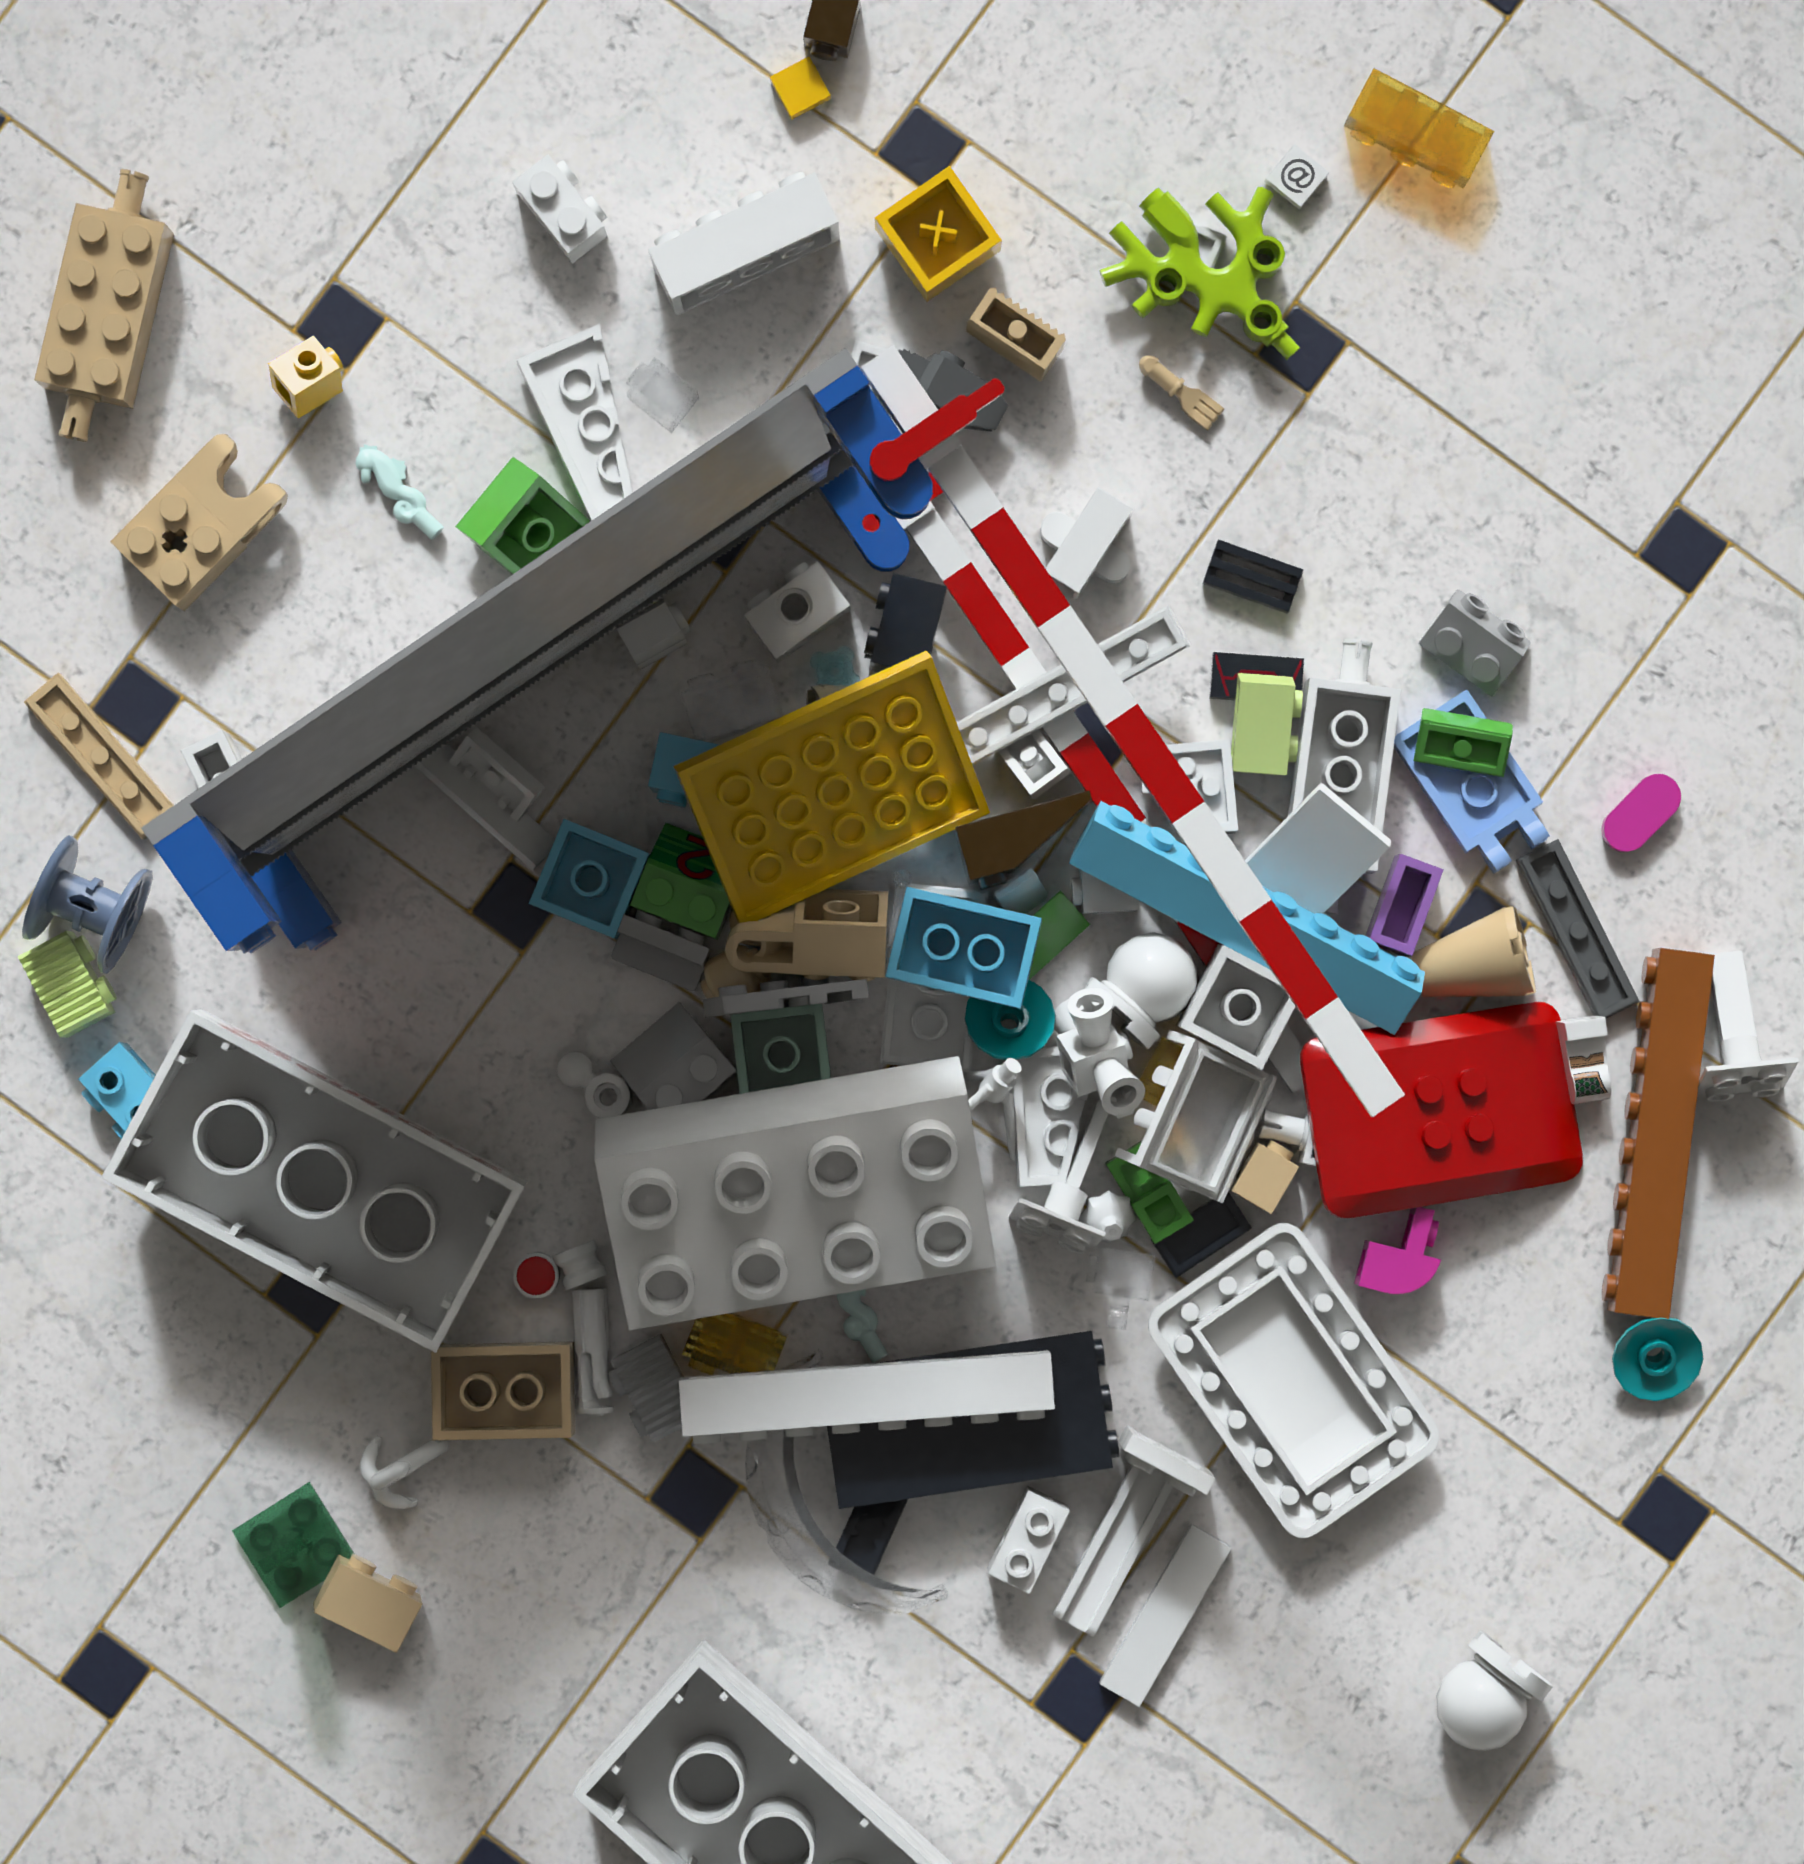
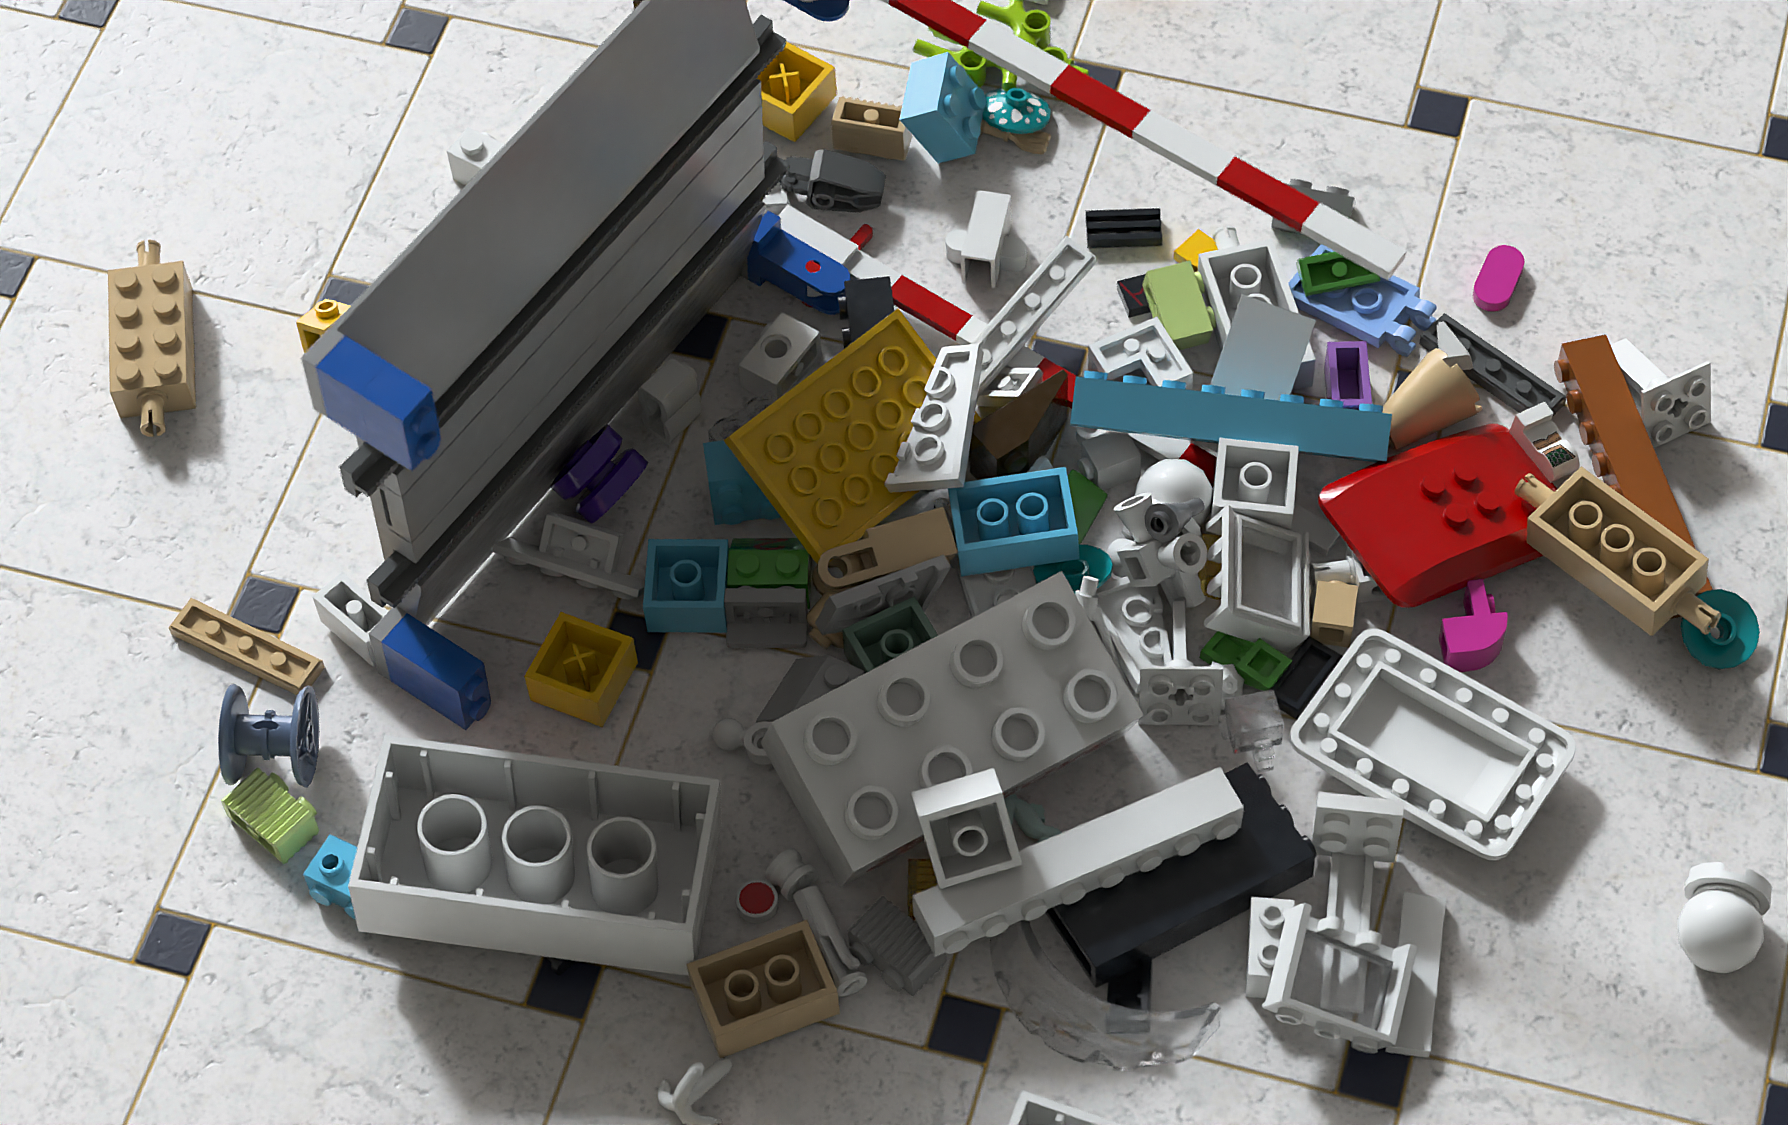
camera: 15 degrees left, 30 degrees down
tan brick [110,434,288,611] -> none
none -> yellow brick [524,612,638,727]
none -> dark purple wheel [550,424,649,524]
none -> white wing [884,344,984,493]
none -> medium azure brick [899,52,986,164]
none -> white brick [911,768,1022,889]
none -> teal dish [982,88,1051,134]
none -> flat silver cone [1145,498,1205,542]
none -> yellow tile [1173,229,1218,272]
none -> window [1262,903,1418,1053]
none -> white slope [1437,322,1473,370]
none -> tan brick [1514,466,1721,636]

